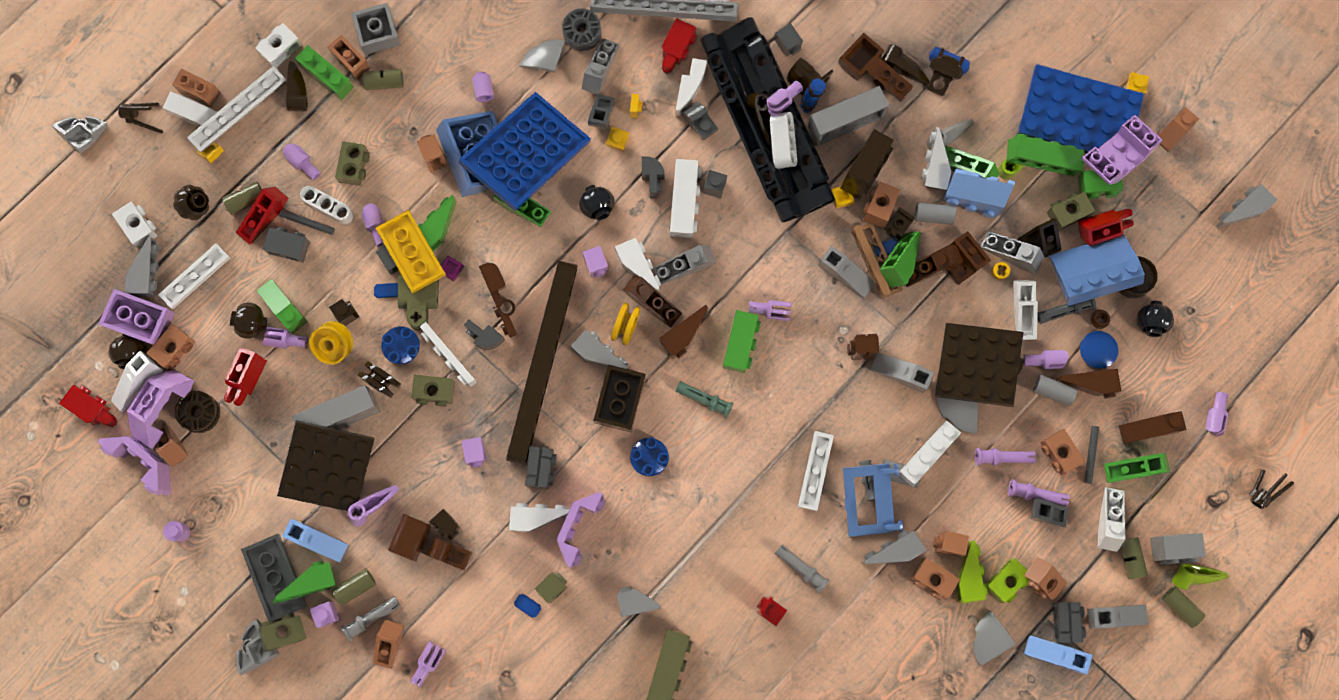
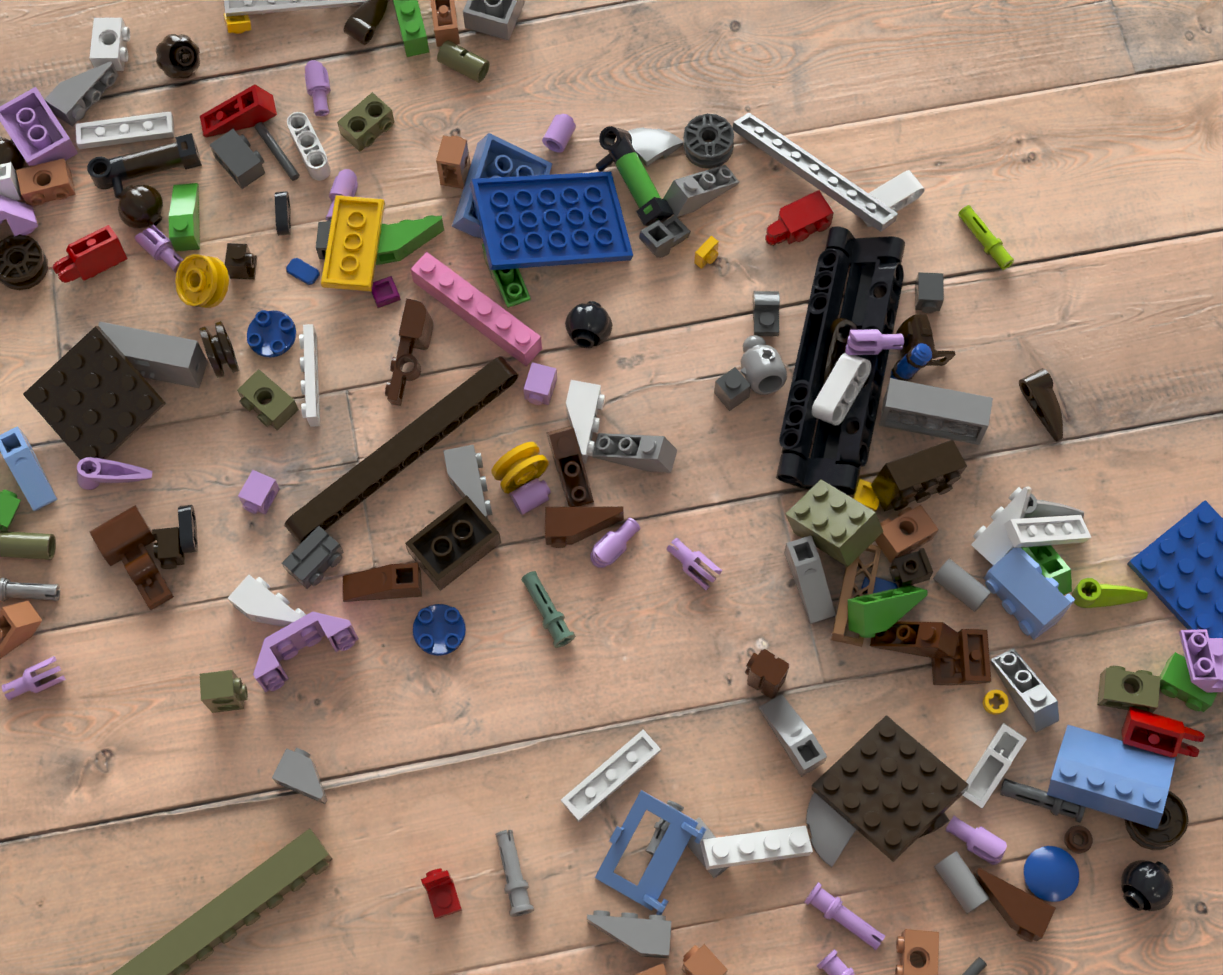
camera: 40 degrees right, 10 degrees down
olive pin [222,181,262,215] -> none
olive piece [398,273,439,330] -> none
dark grey brick [464,319,505,350] -> none
blue piece [514,594,541,618] -> none
yellow plate [606,127,630,152] -> none
dark grey brick [642,156,665,198] -> none
white brick [670,159,702,238] -> none
white slope [676,58,707,116] -> none
bright green brick [722,310,761,373] -> none
reddish brown plate [838,32,914,102] -> none
dark brown piece [927,47,970,96] -> none
bright green brick [1007,134,1084,176] -> none
dark brown slope [1016,218,1062,258] -> none
none -> piece [87,133,202,198]
none -> black beam [178,505,198,553]
none -> black beam [275,191,291,236]
none -> reddish brown slope [343,562,422,602]
none -> bright pink brick [410,252,542,367]
none -> lavender brick [509,478,551,515]
none -> lavender arm [590,517,640,568]
none -> piece [596,126,674,226]
none -> light grey piece [741,335,787,395]
none -> olive brick [785,480,884,567]
none -> white plate [1004,515,1092,548]

